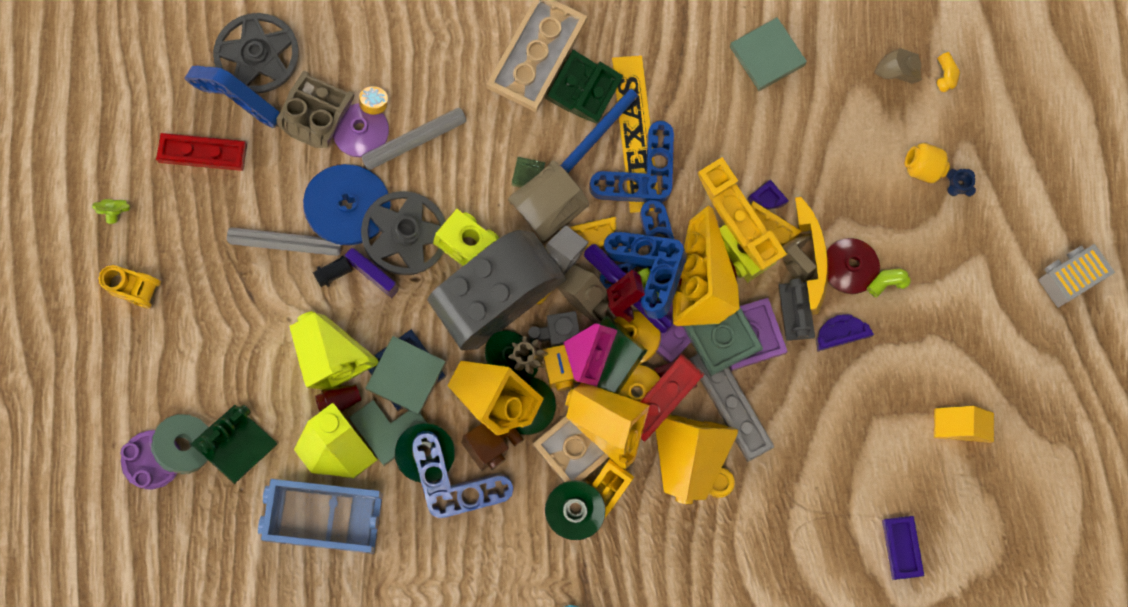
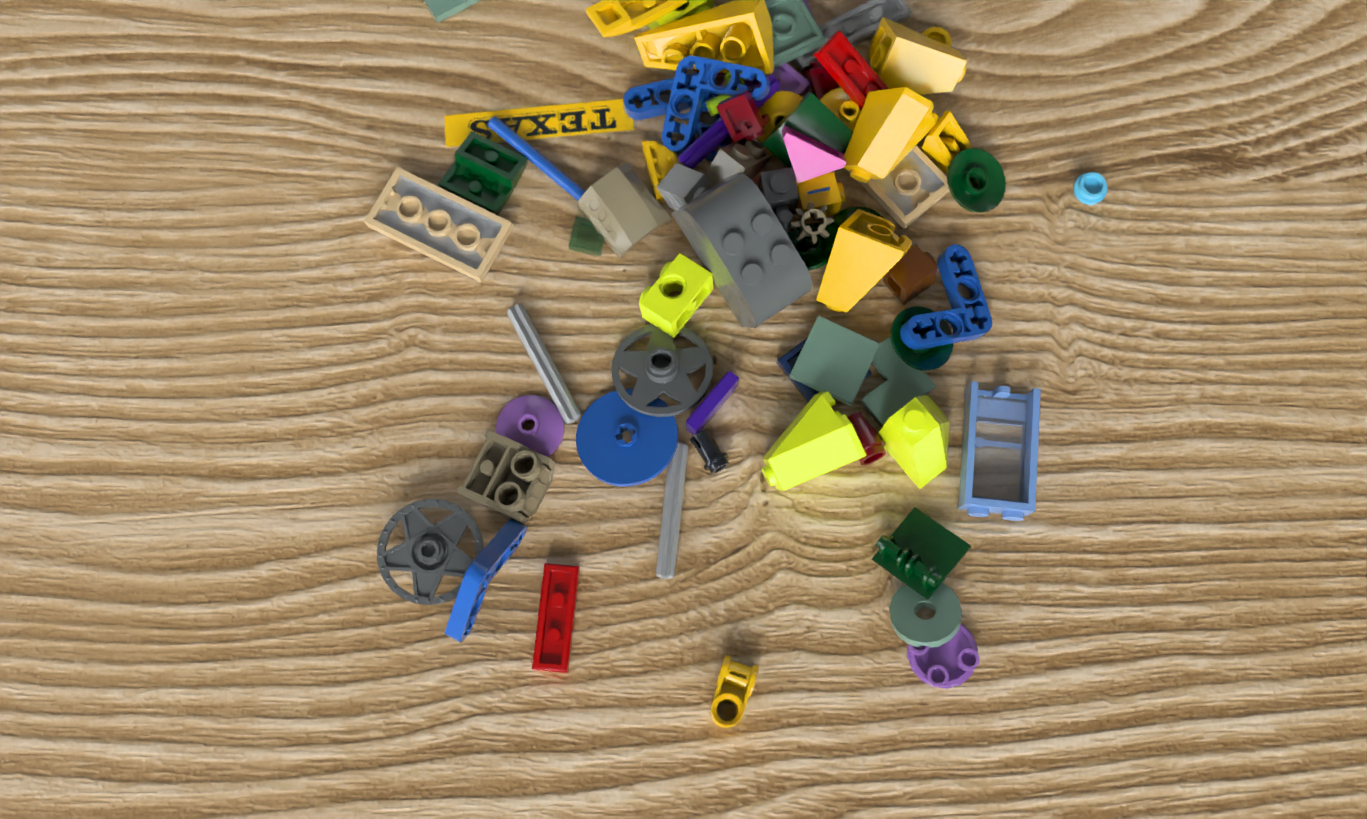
camera: 85 degrees left, 0 degrees up
lime plant [92,199,130,224] -> none
tile [359,87,388,115] -> none
blue beam [589,121,674,203] -> none

